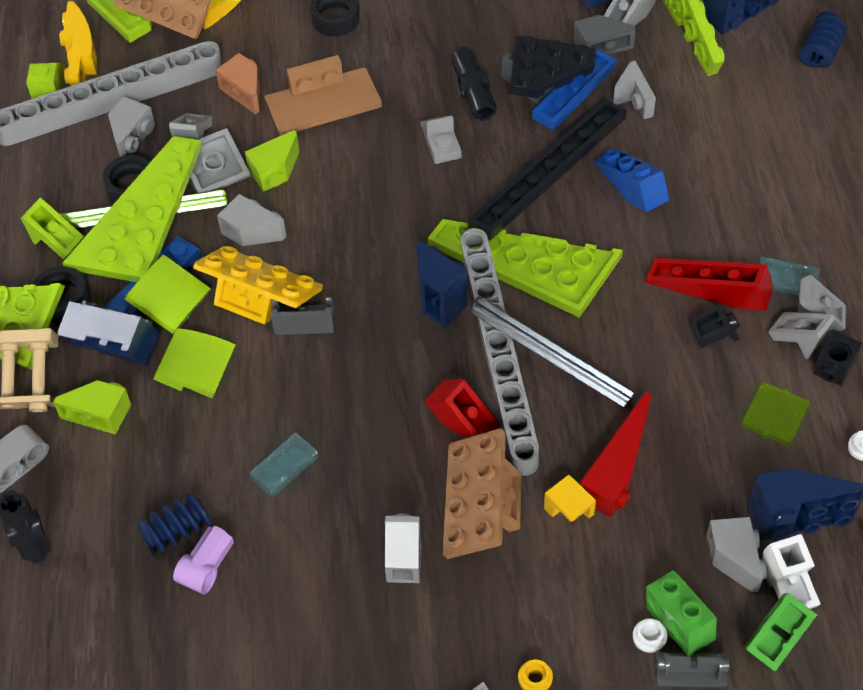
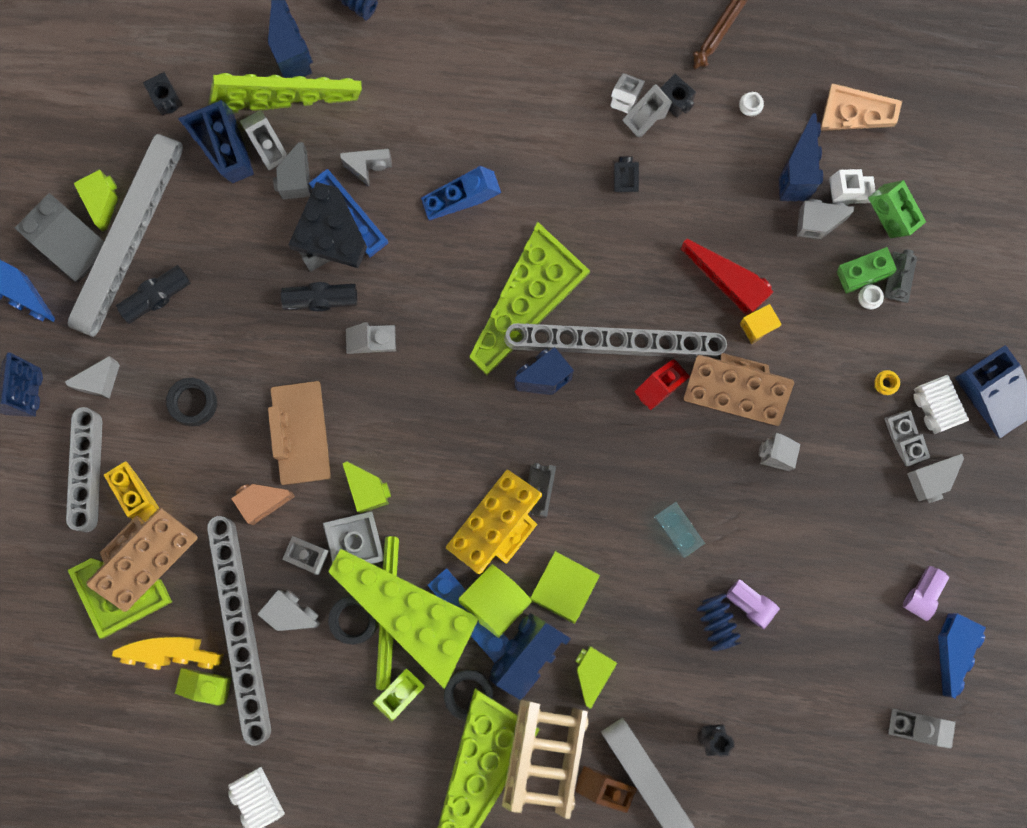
camera: 80 degrees left, 25 degrees up
light grey slope [217,194,287,246] -> none
black plate [468,99,627,241] -> none
axle [470,297,634,407] -> none
red slope [645,258,774,311] -> none
clear neon green piece [741,382,811,446] -> none
clear light blue plate [759,256,820,295] -> none

